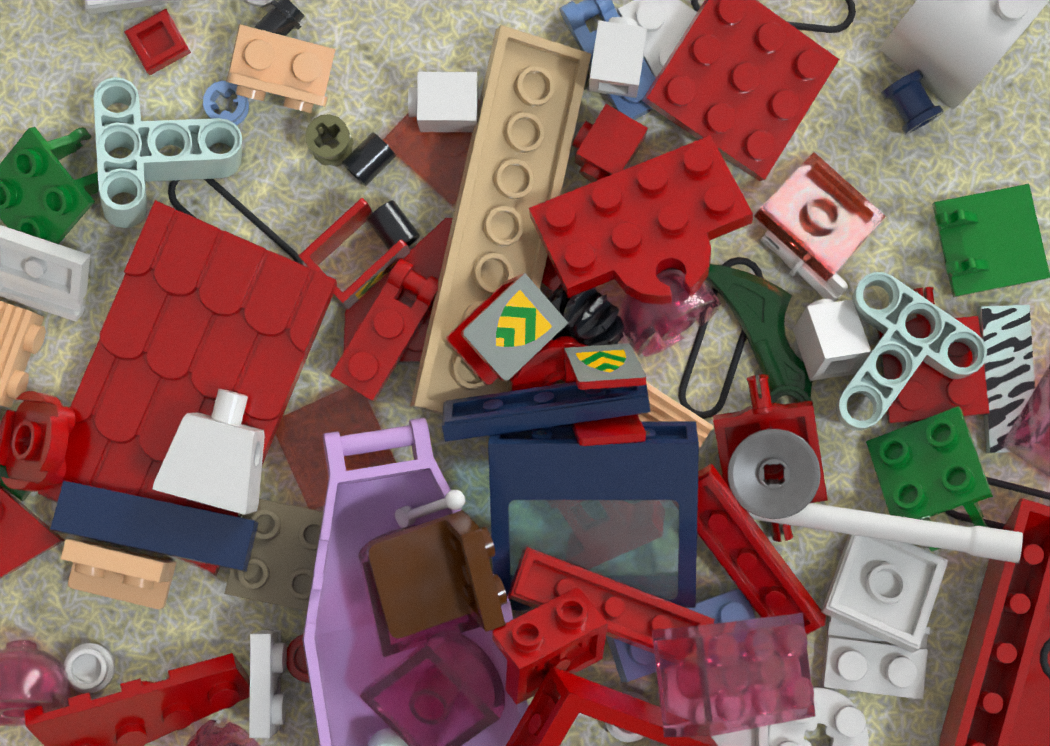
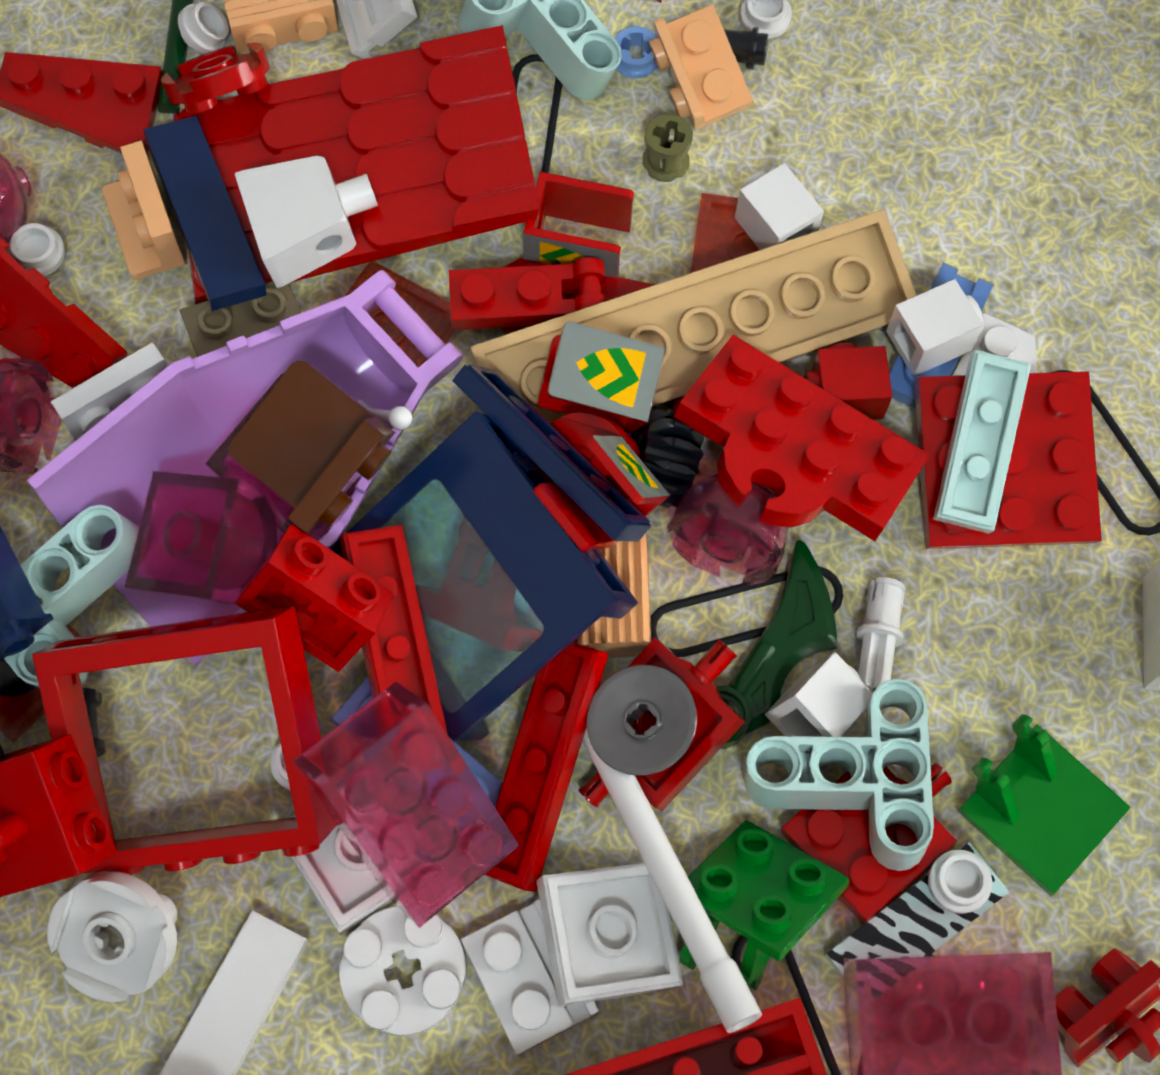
camera: 50 degrees right, 15 degrees down
black hinge [342,132,396,187] -> none
black hinge [367,200,420,249] -> none
clear red tile [754,152,886,282] -> none
dark blue bush [881,70,944,135] -> none
none -> white plate [928,850,992,914]
none -> light aqua tile [933,350,1031,534]

